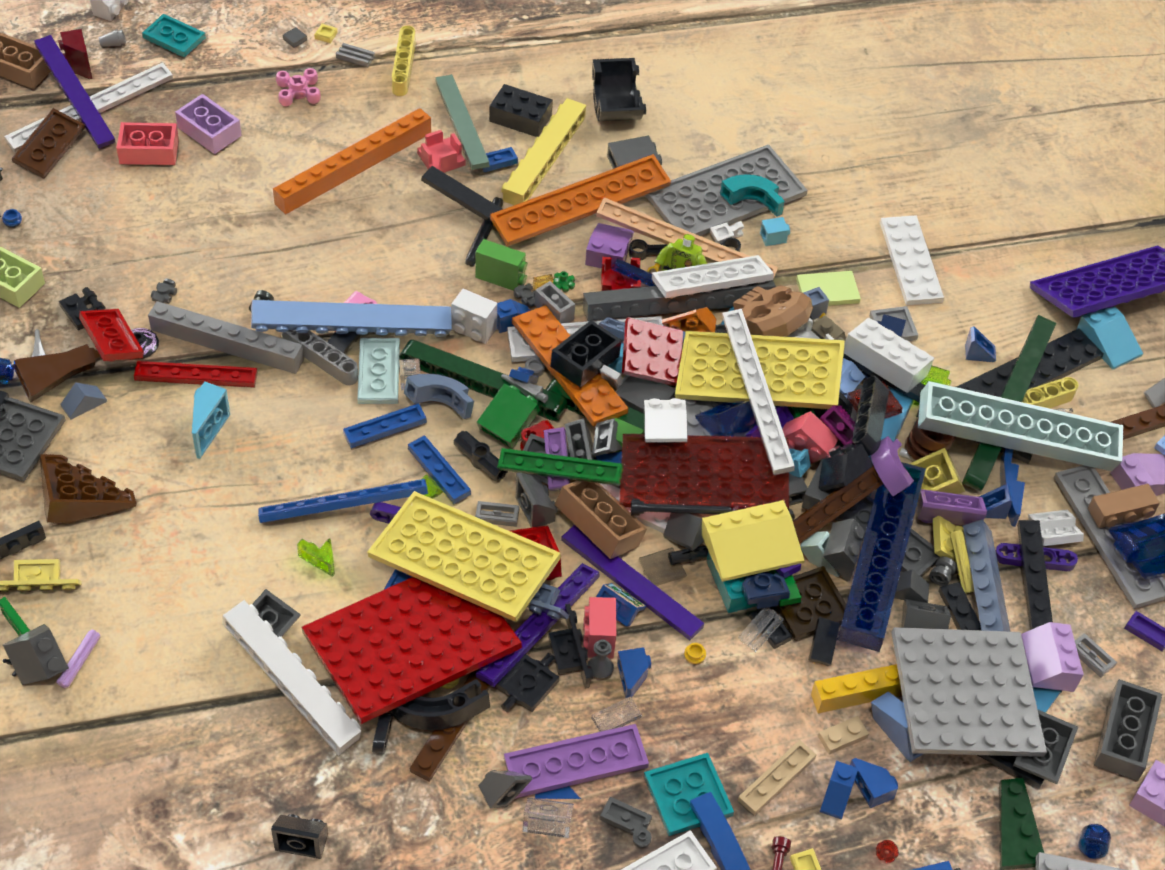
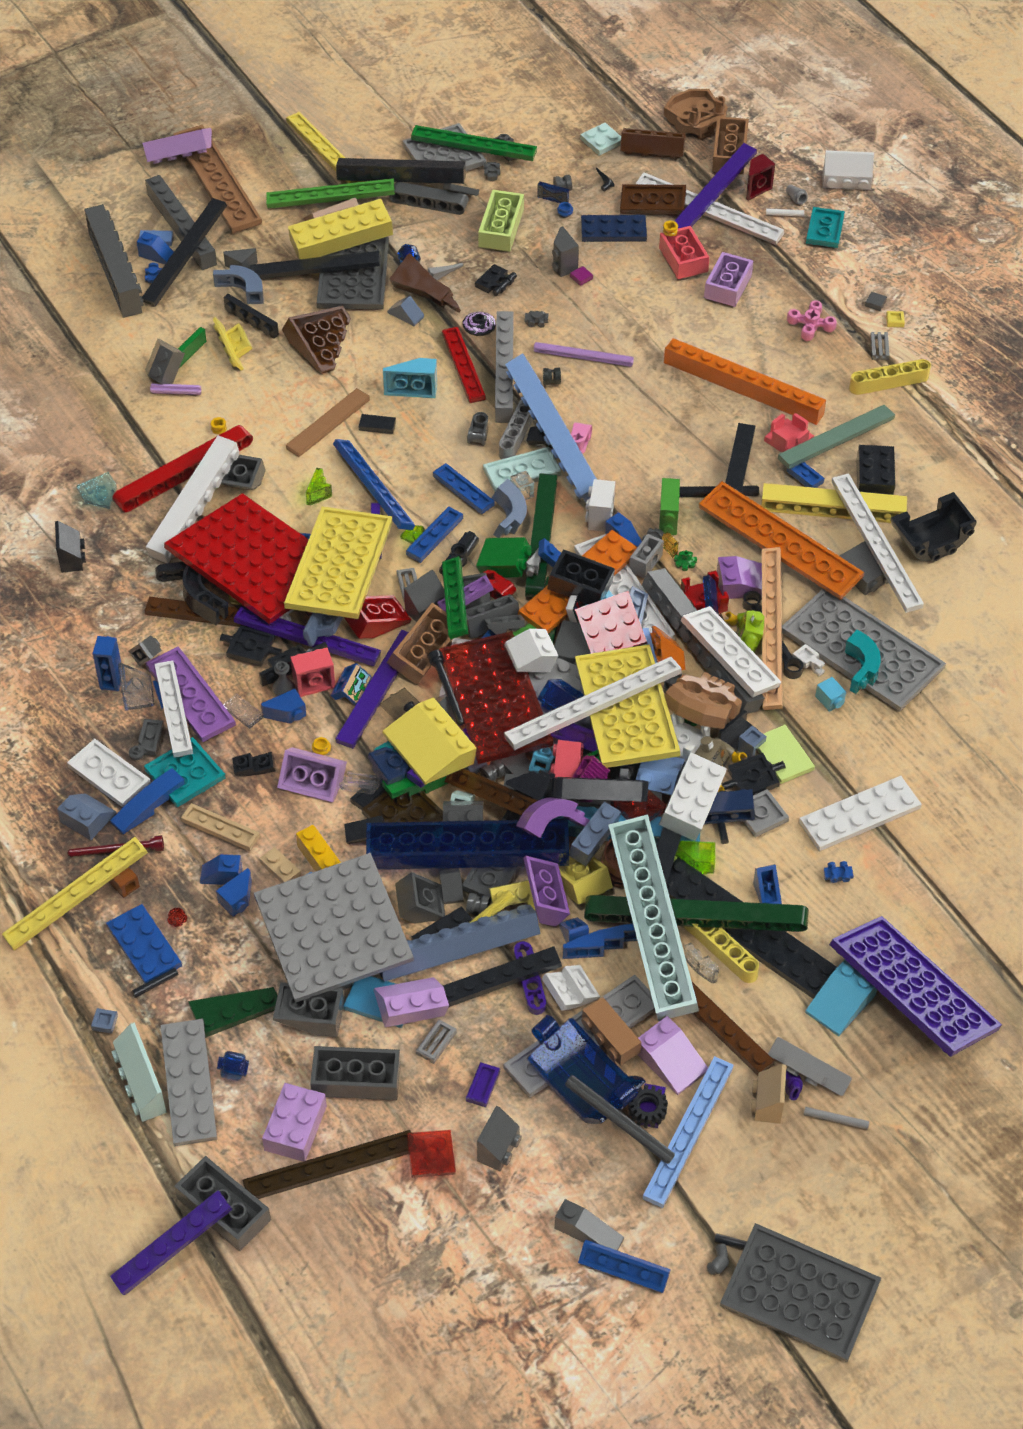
camera: 75 degrees right, 0 degrees up
red plate [79,309,144,362] -> none
none -> clear light blue plate [76,472,117,509]
none -> blue brick [92,636,124,691]
none -> red beam [112,425,253,512]
none -> white plate [155,660,193,757]
none -> yellow bush [211,417,227,434]
none -> black slope [232,752,276,776]
none -> lavender slope [277,747,347,802]
none -> medium nougat tile [286,388,370,457]
none -> black tile [359,414,396,434]
none -> dark grey piece [467,412,488,445]
none -> lavender axle [534,342,634,367]
none -> dark grey slope [552,226,579,277]
none -> sand blue brick [569,801,621,866]
none -> magenta tile [570,266,593,286]
none -> dark blue plate [581,215,647,242]
none -> yellow bush [663,220,678,237]
none -> black plate [721,753,786,796]
none -> white piece [766,209,804,217]
none -> blue piece [824,861,854,883]
none -> white plate [832,474,924,613]

